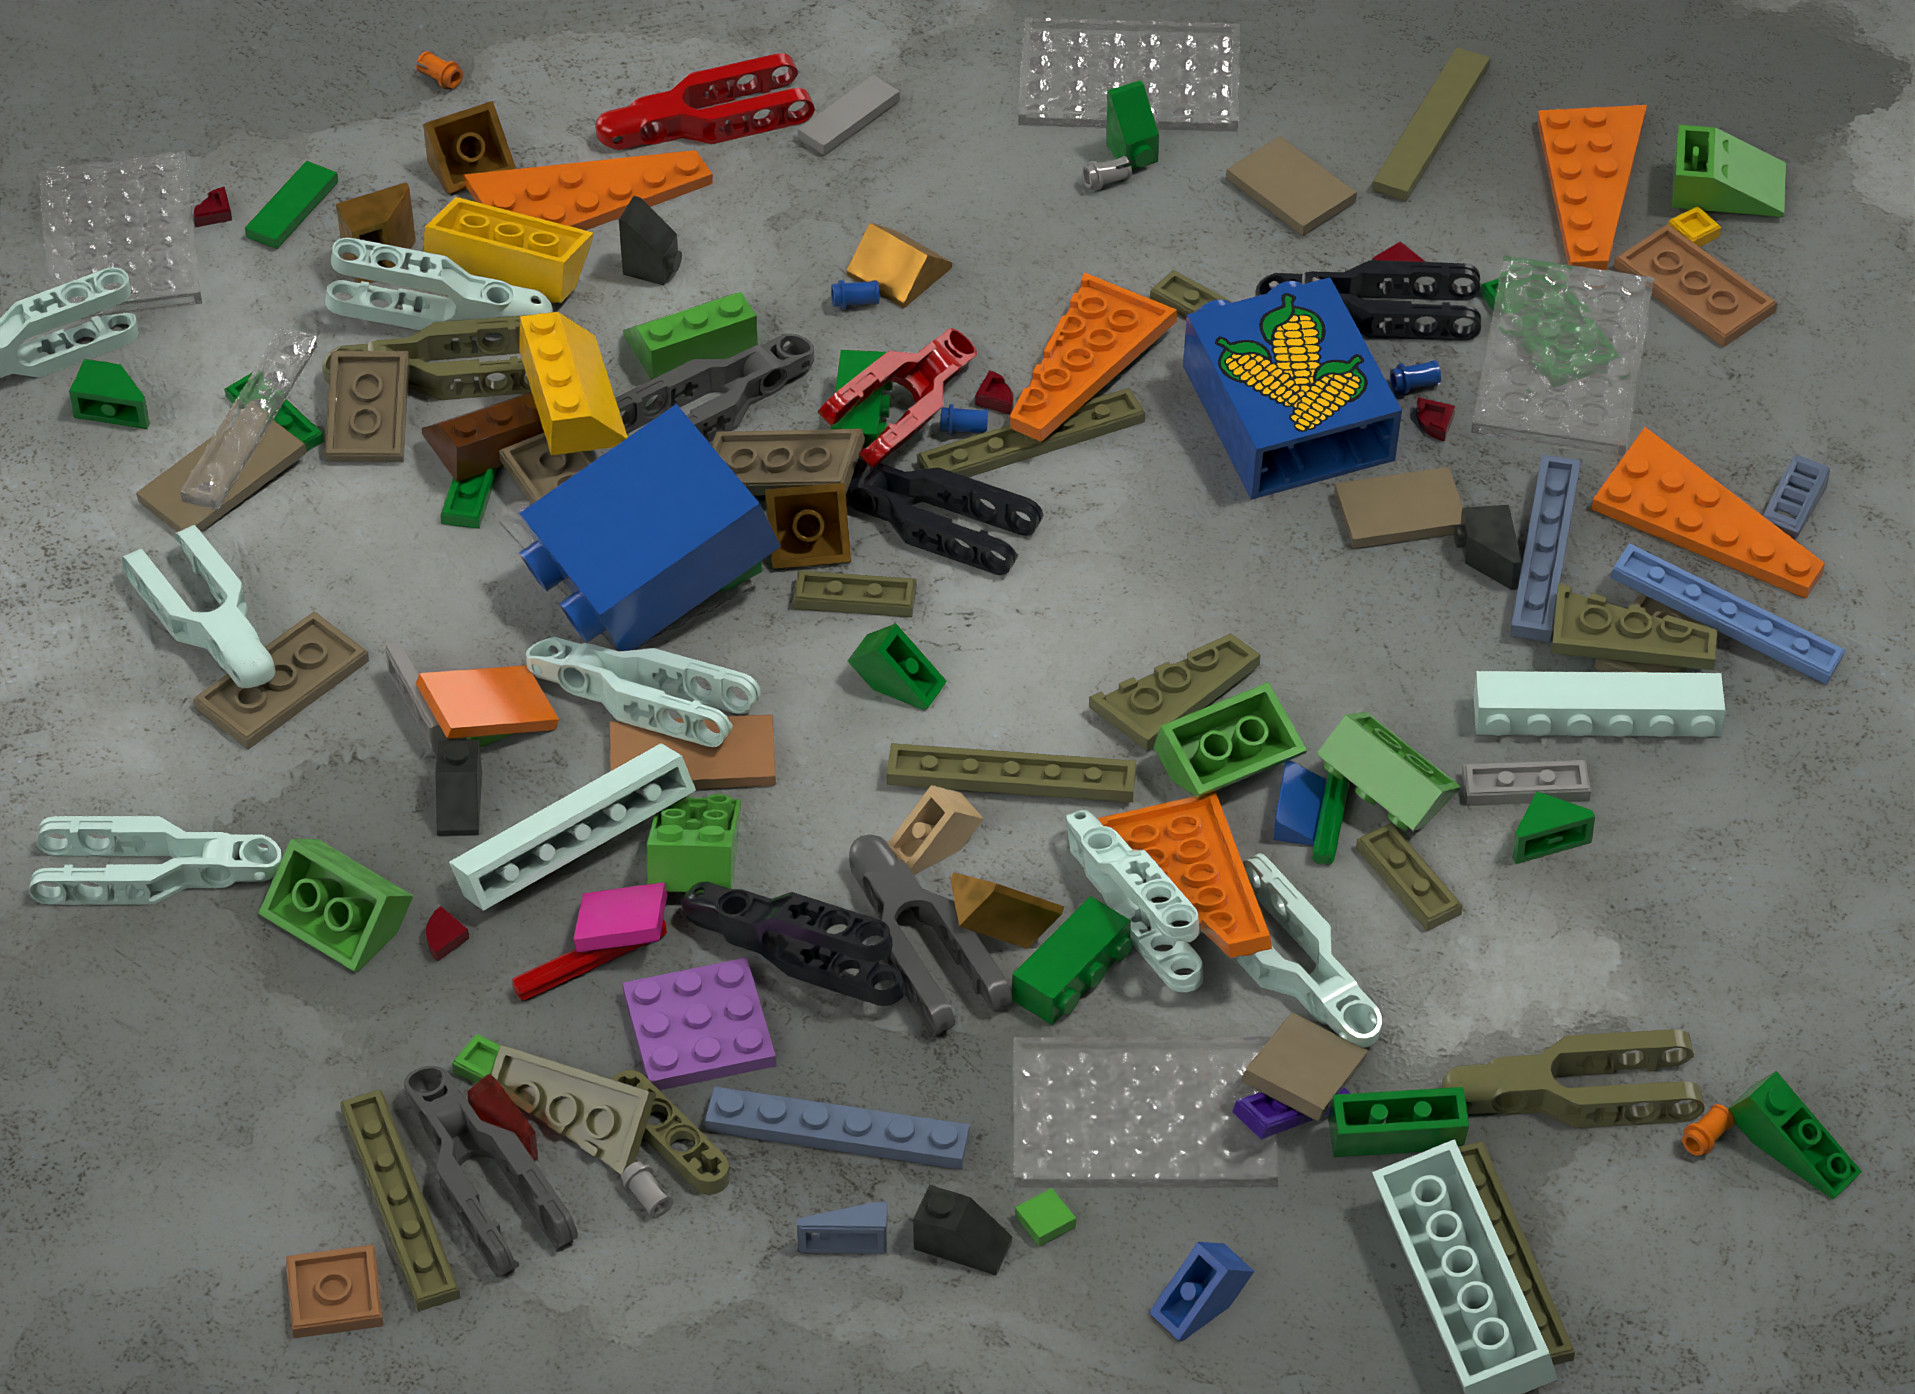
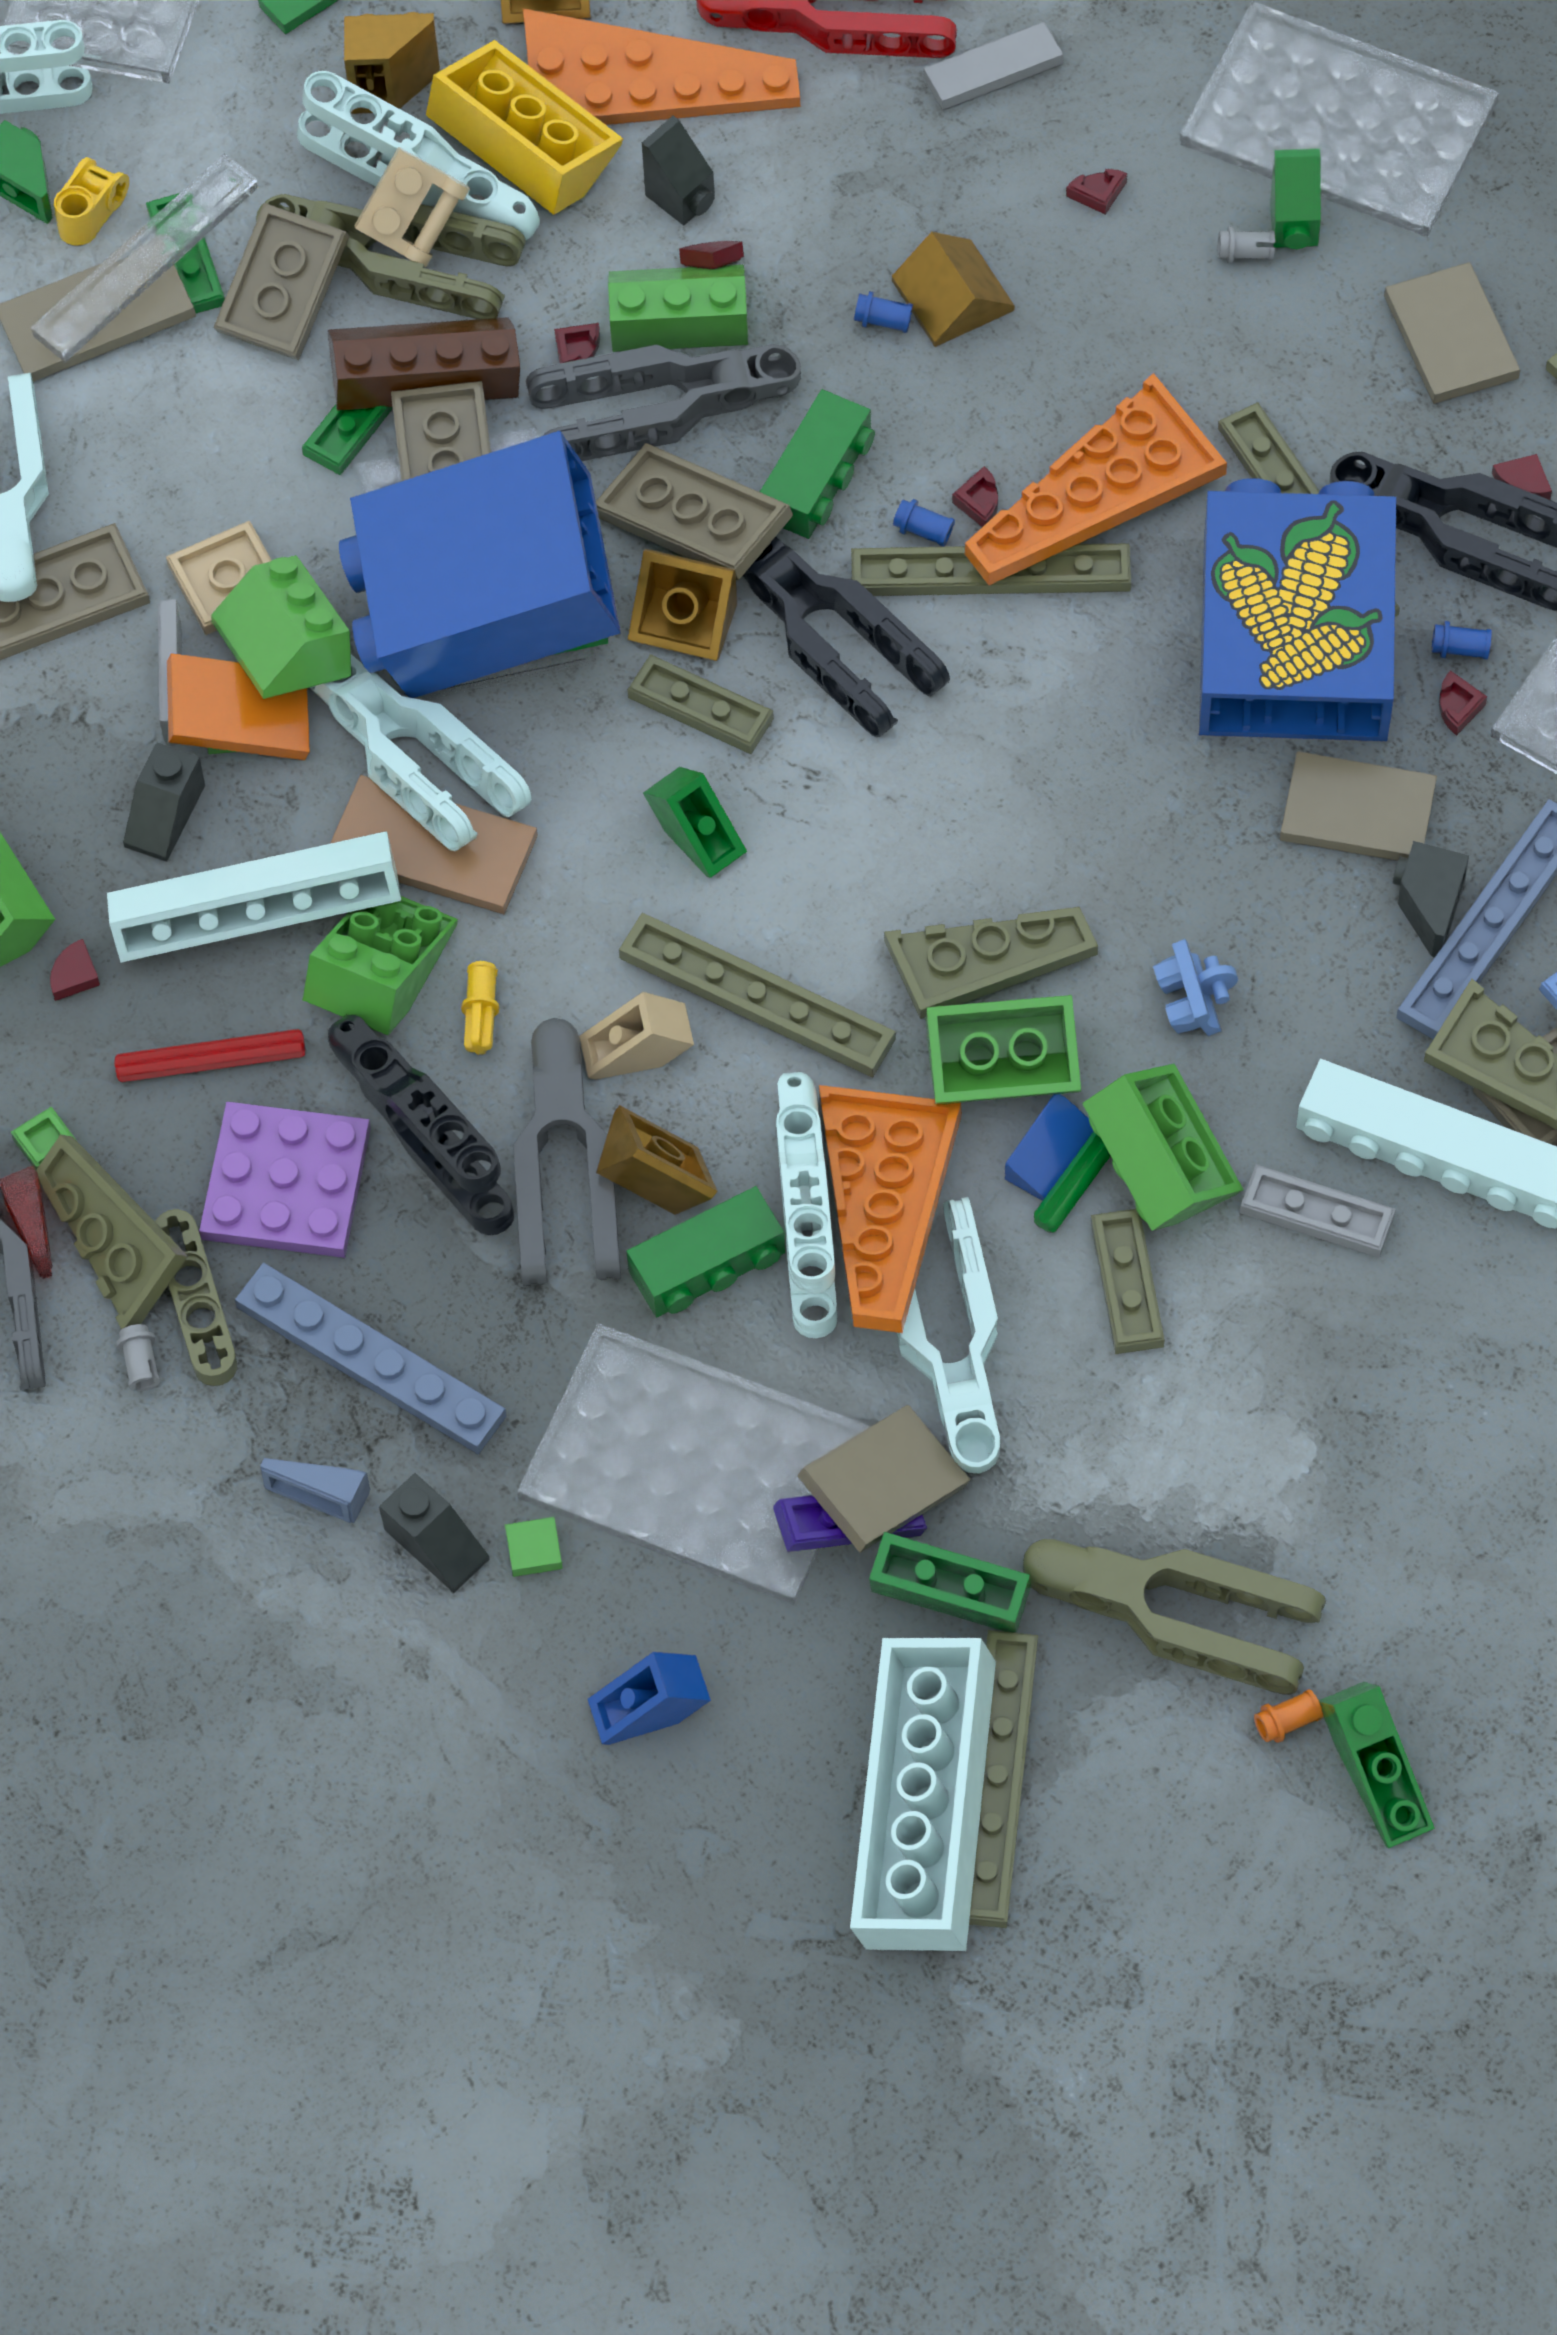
camera: 25 degrees right, 15 degrees up
yellow slope [519,312,628,455] -> none
dark pink tile [574,882,668,952] -> none
red piece [817,328,977,468] -> none
green slope [1512,791,1595,864] -> none
none -> yellow piece [54,157,129,246]
none -> tan tile [166,520,272,635]
none -> bright green slope [211,555,351,699]
none -> tan plate [354,147,471,268]
none -> yellow axle [461,961,499,1055]
none -> dark red tile [554,323,600,364]
none -> dark red tile [679,241,744,269]
none -> dark red tile [1066,169,1127,215]
none -> medium blue hips [1153,939,1238,1036]

